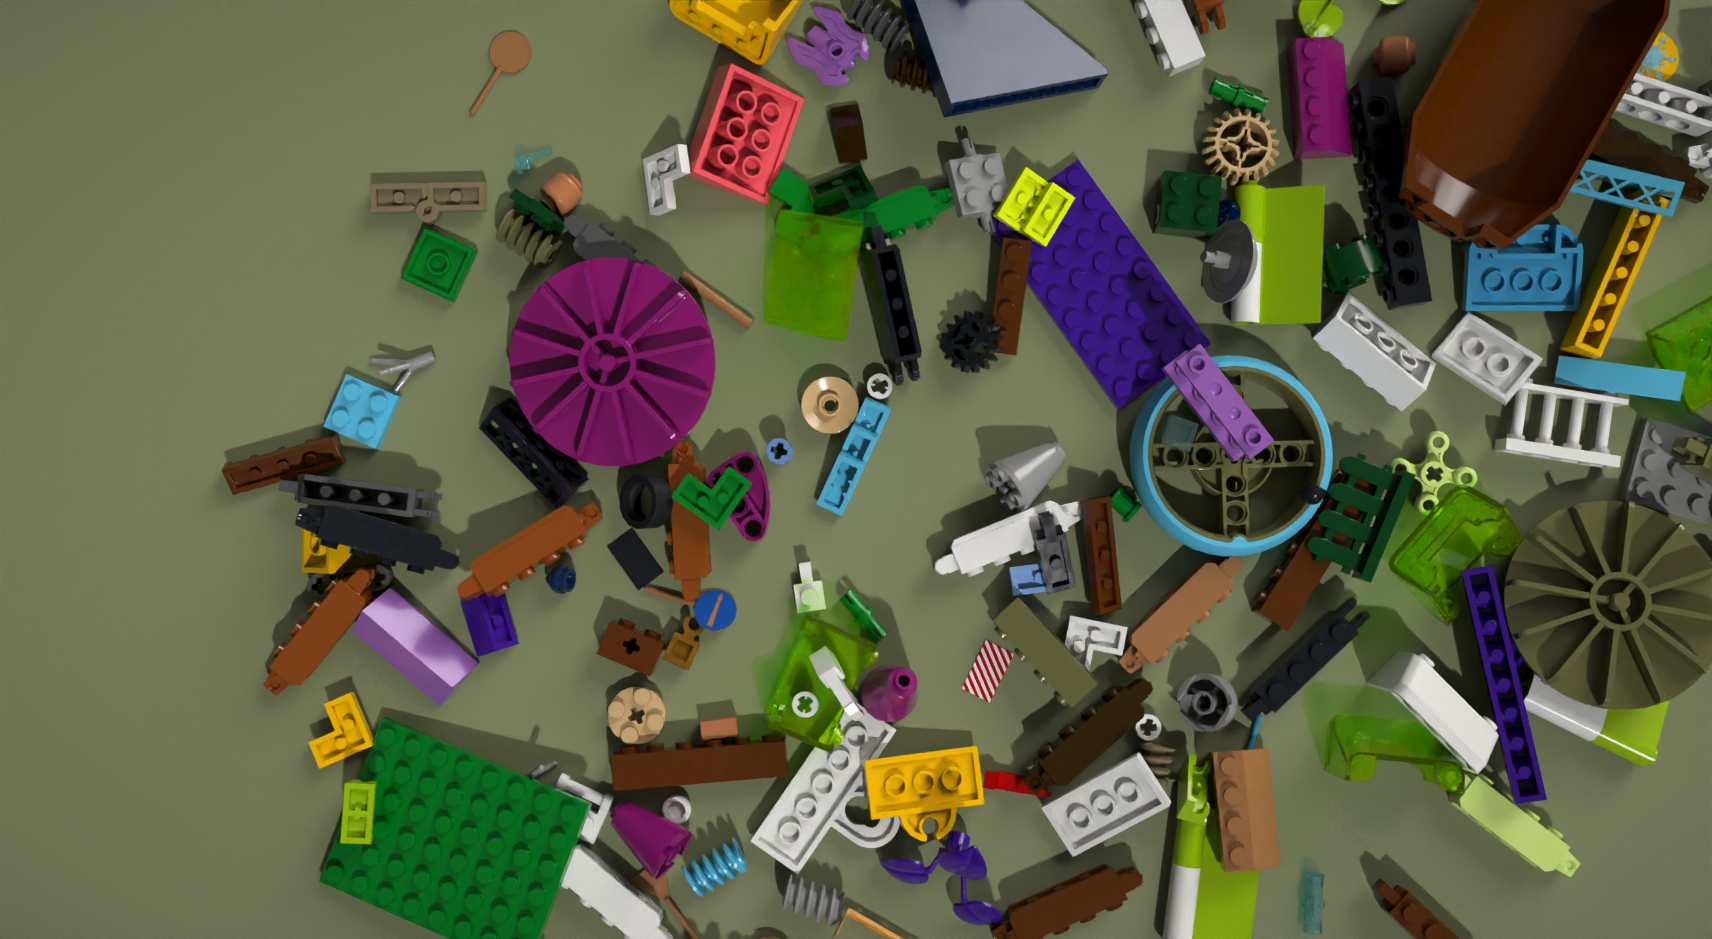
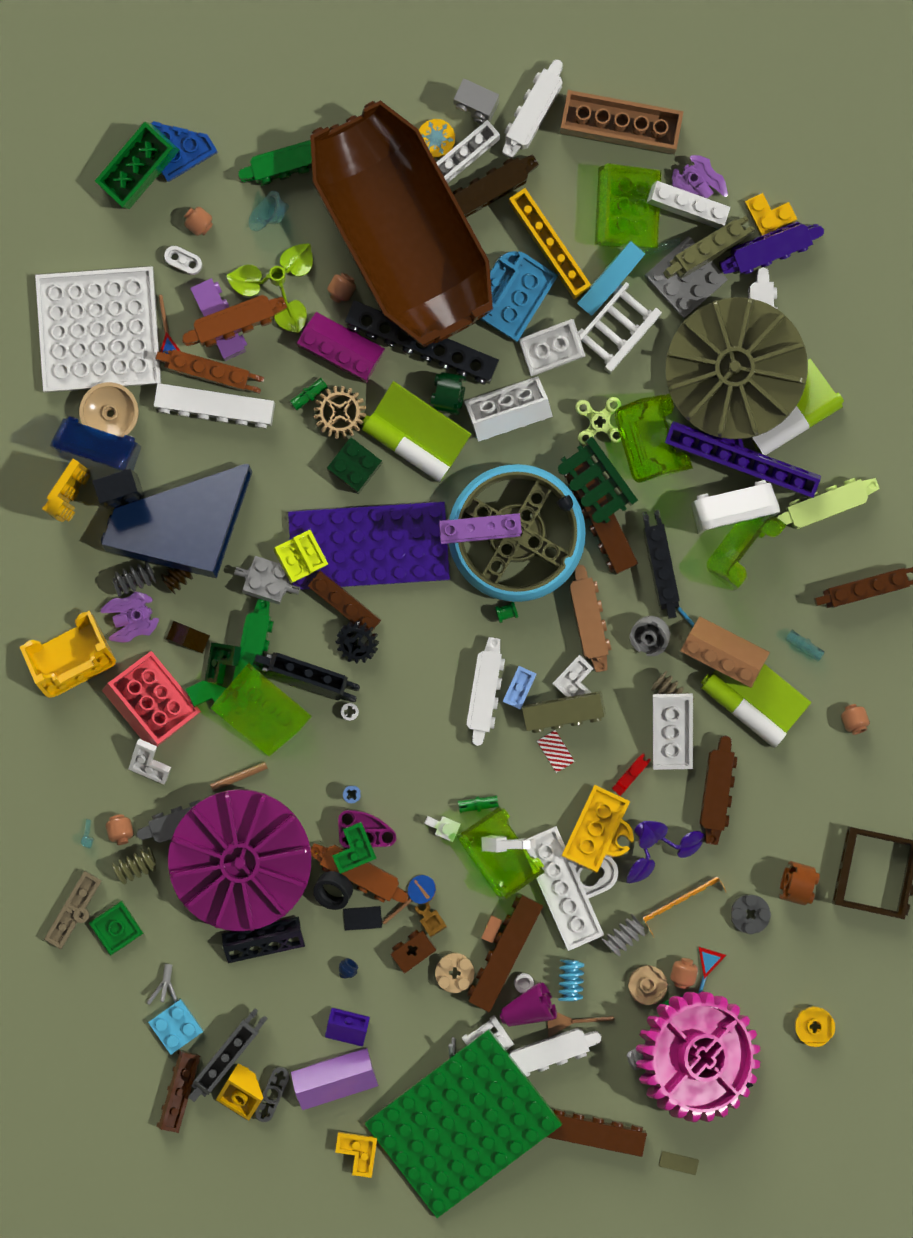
camera: 55 degrees left, 0 degrees up
dark orange hinge [263,564,377,696] -> none
black hinge [295,505,460,575] -> none
lime hinge [340,780,377,844] -> none
dark orange hinge [457,502,603,601] -> none
medium nougat piece [470,31,532,116] -> none
dark green plate [509,188,566,235] -> none
white bush [792,691,819,718] -> none
tan dish [801,376,859,434] -> none
medium azure slope [816,396,892,516] -> none
magenta cone [861,665,917,722] -> none
light grey cone [984,441,1066,513] -> none
dark brown hinge [1022,678,1154,794] -> none
black hinge [1035,511,1076,594] -> none
reddish brown plate [1081,496,1122,615] -> none
white bush [1133,714,1161,740] -> none
clear light blue tile [1160,415,1199,452] -> none
lime hinge [1177,753,1211,826] -> none
light grey piece [1200,220,1258,303] -> none
tile [1217,200,1241,227] -> none
medium azure fence [1568,159,1685,218] -> none

